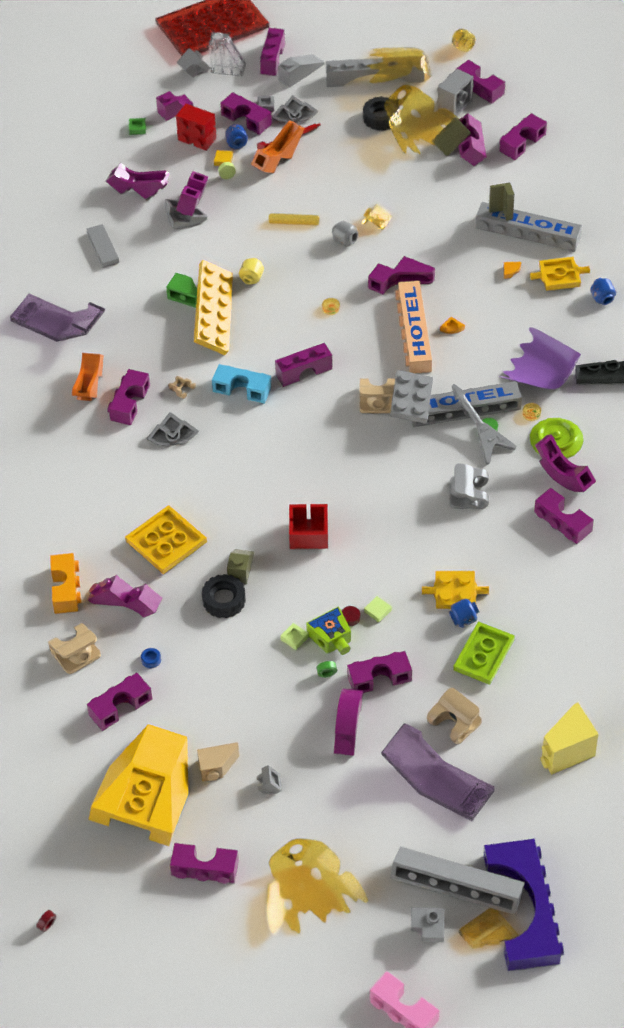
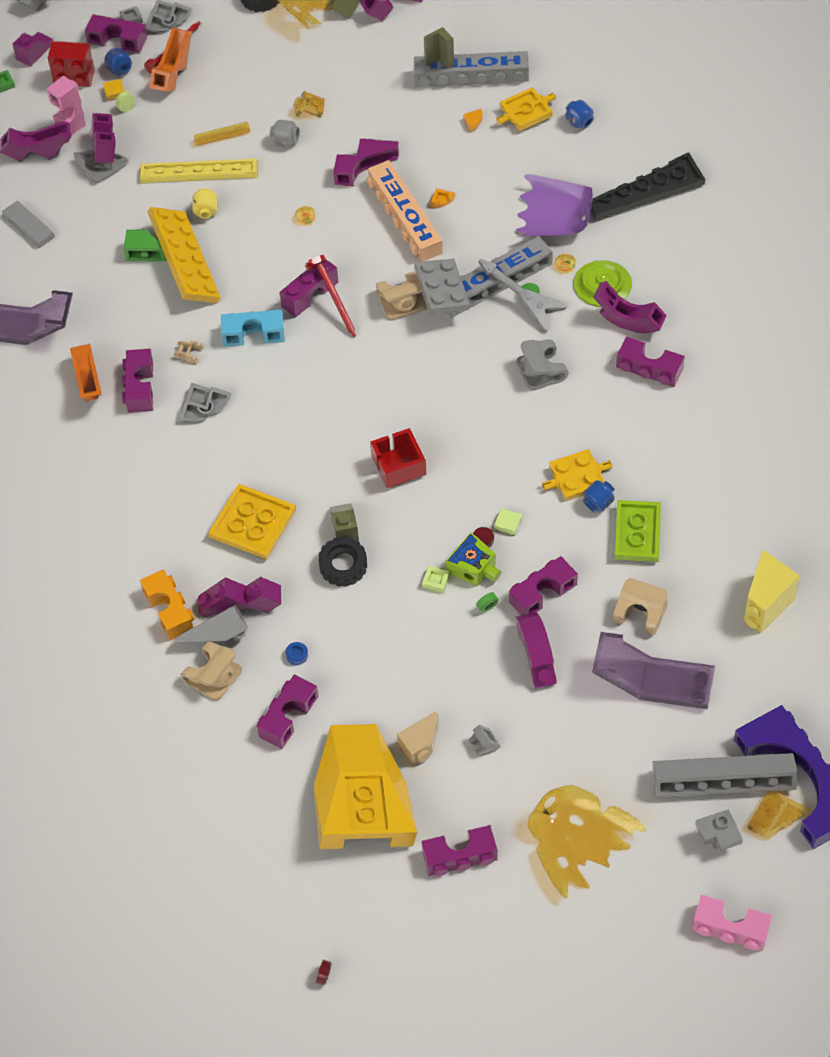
camera: 20 degrees left, 5 degrees up
none -> bright pink arch [47,76,86,136]
none -> light yellow tile [140,159,258,183]
none -> light grey slope [175,604,249,642]
none -> red piece [305,255,357,337]

